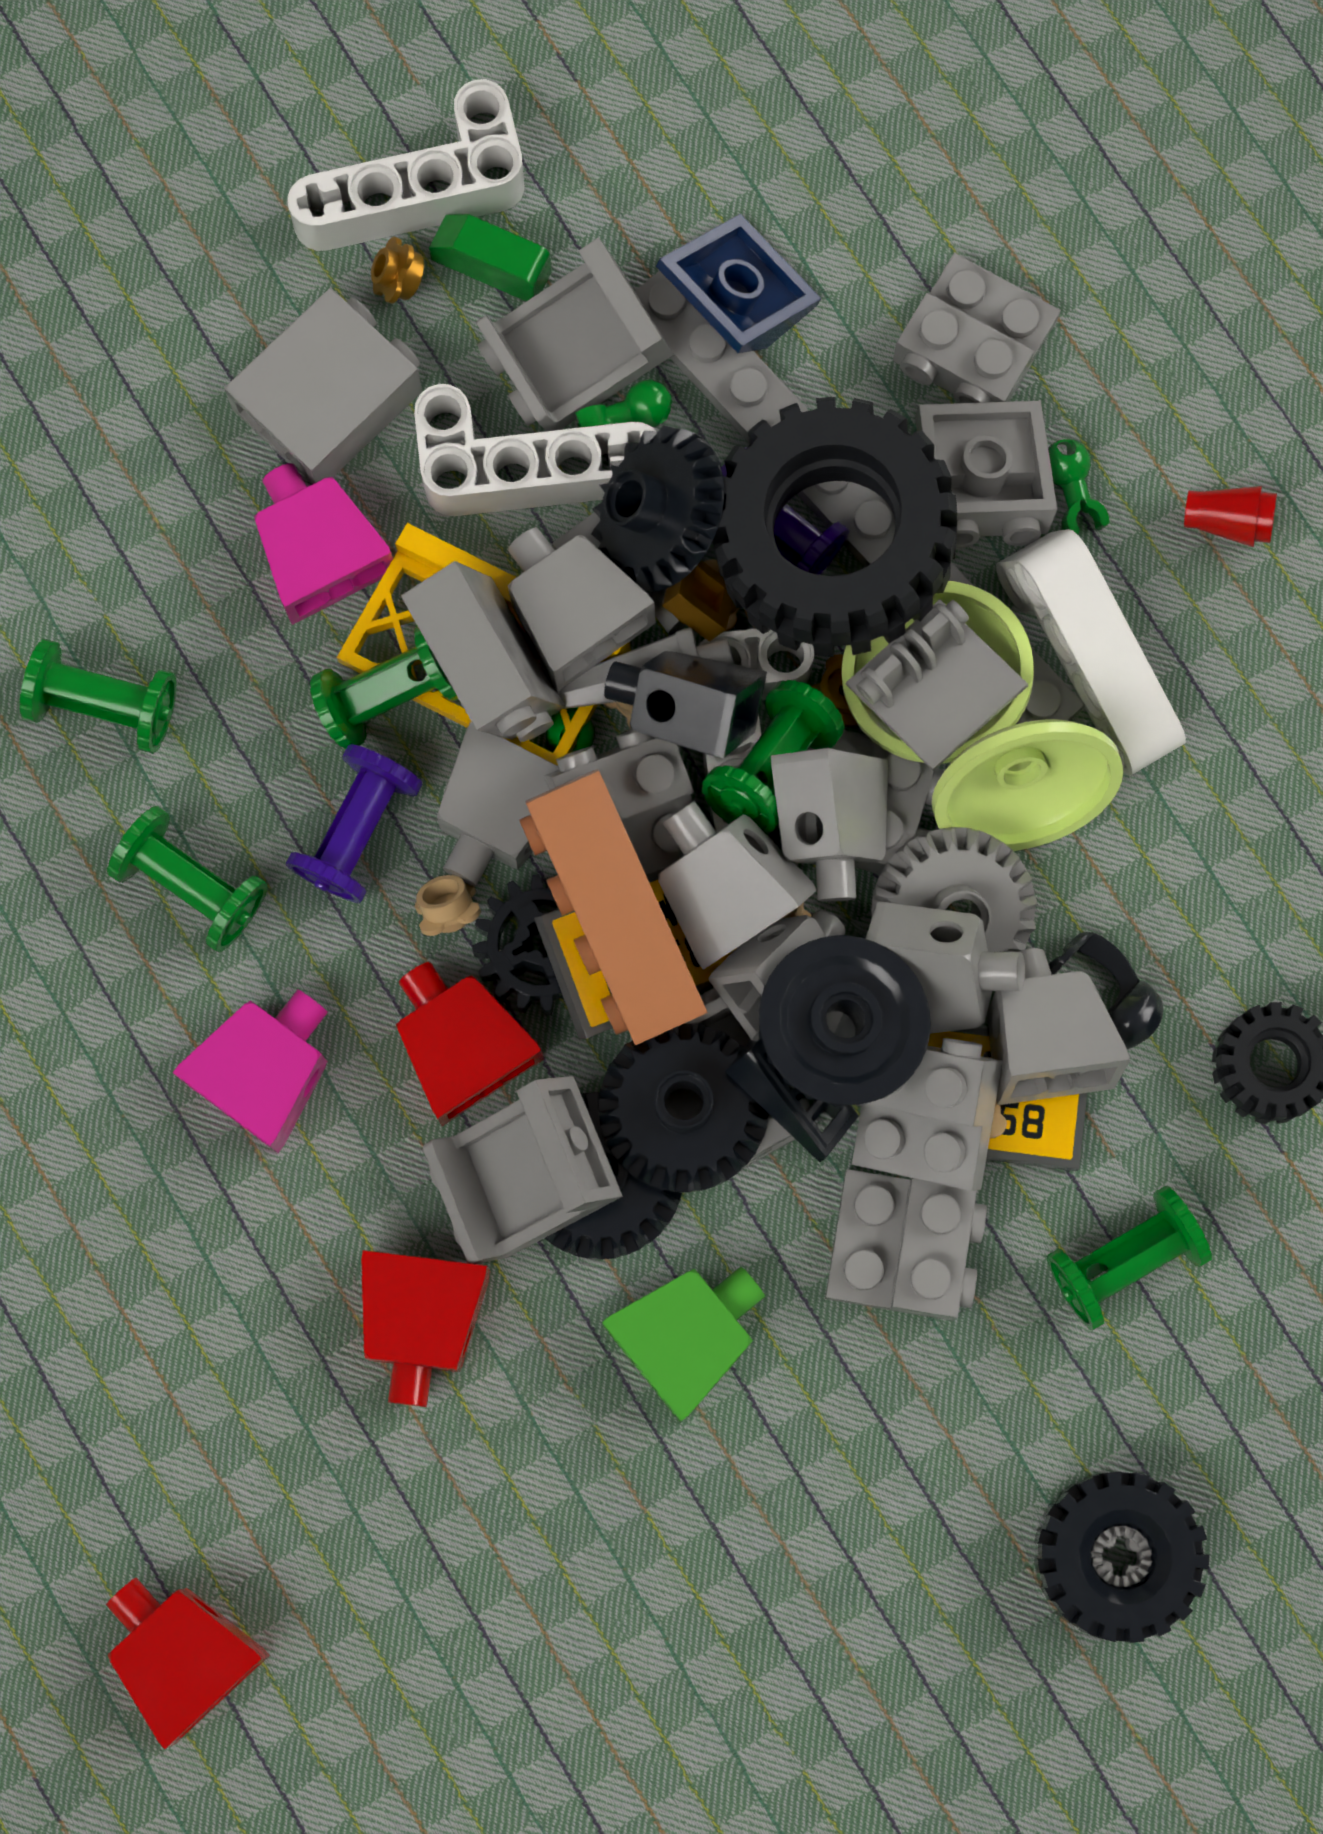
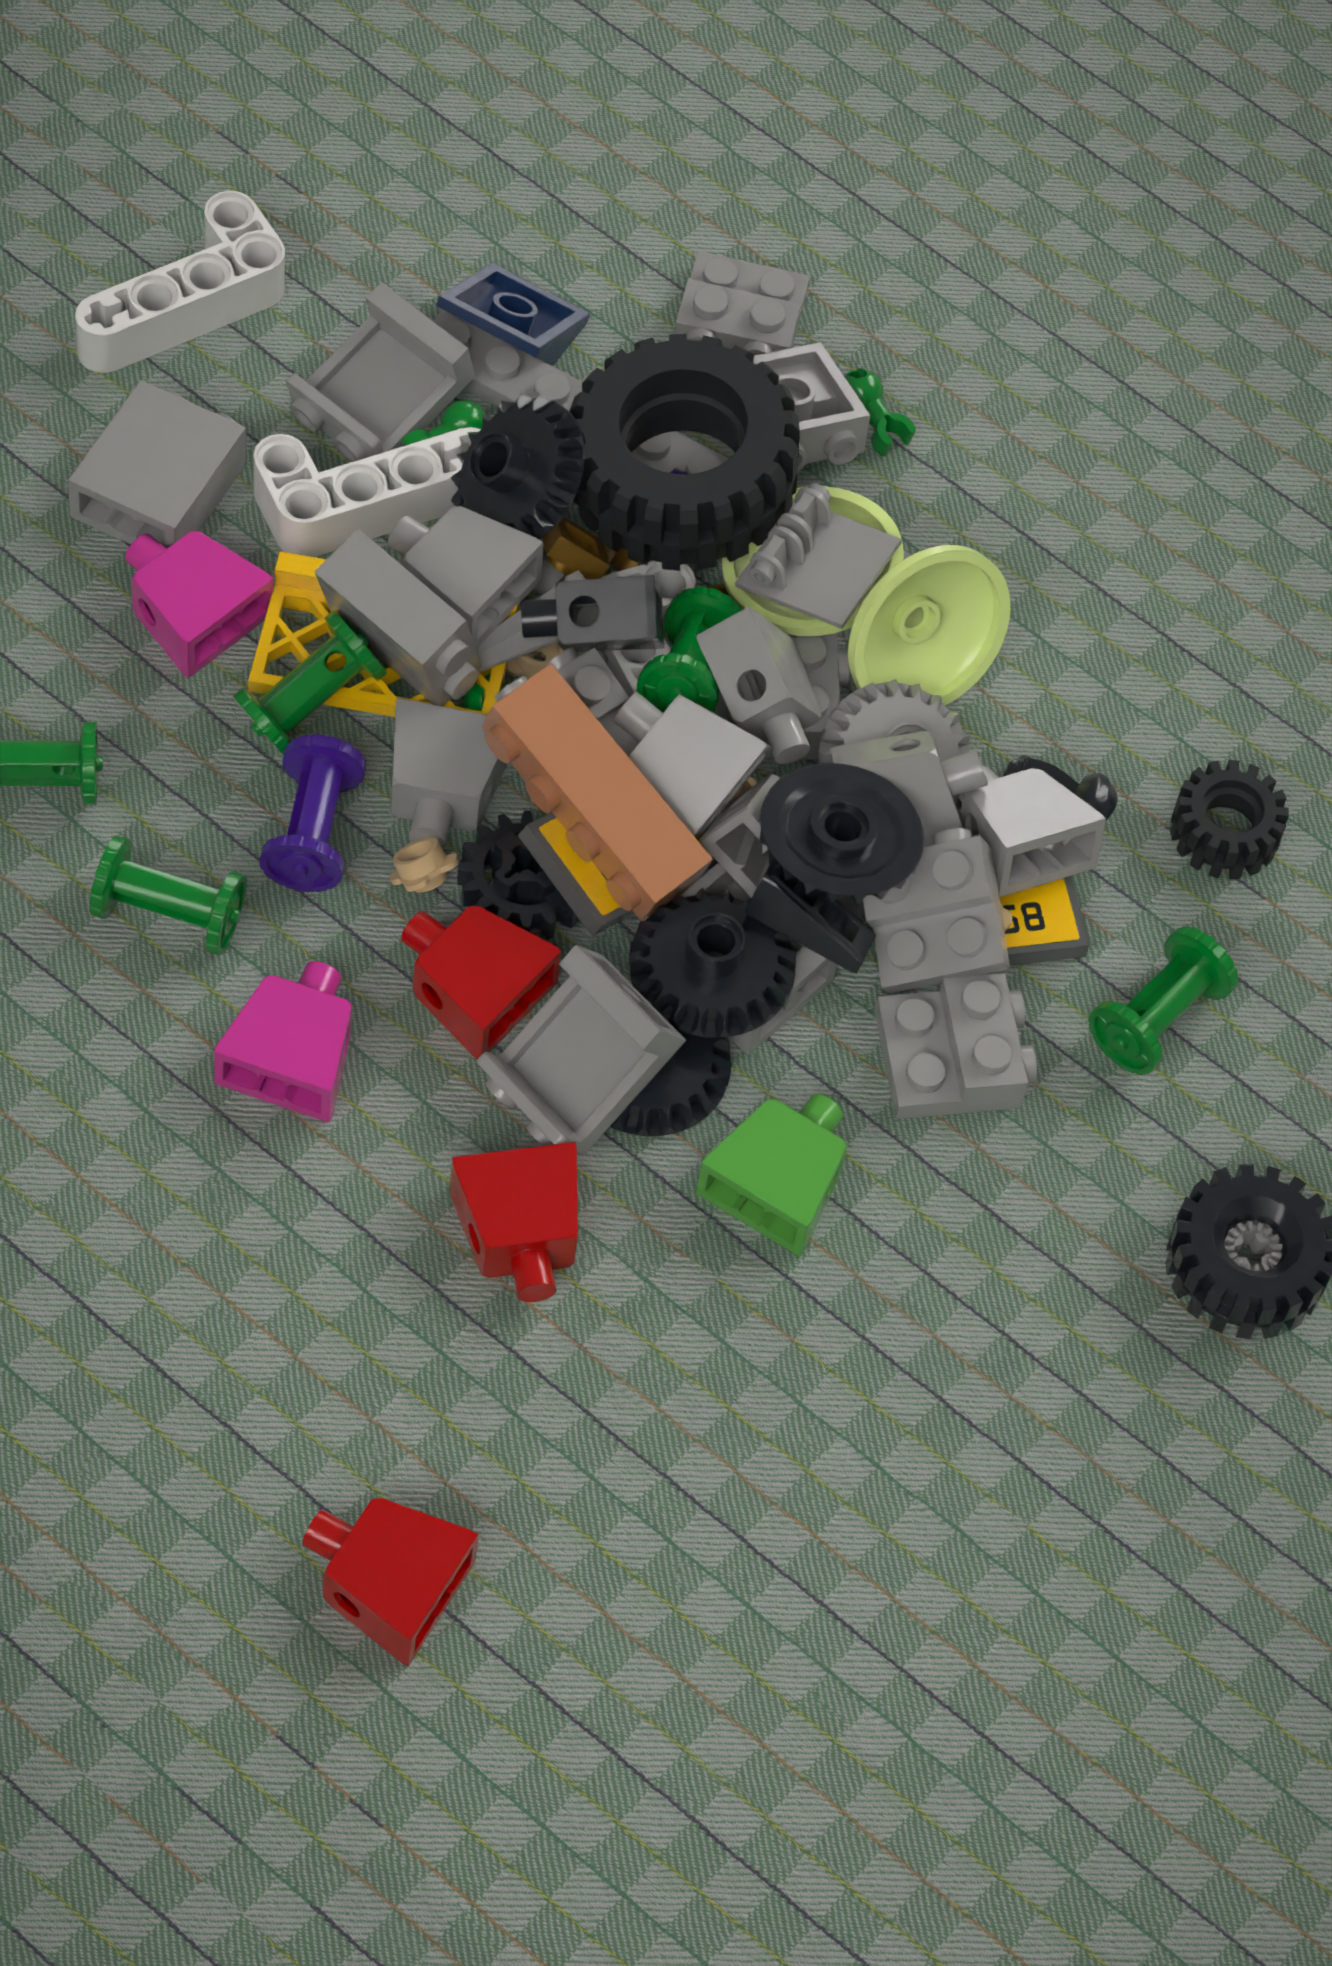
camera: 25 degrees left, 20 degrees down
pearl gold plate [371,236,424,304] -> none
green piece [429,214,552,301] -> none
white beam [996,529,1186,776] -> none
red cone [1184,486,1277,548] -> none

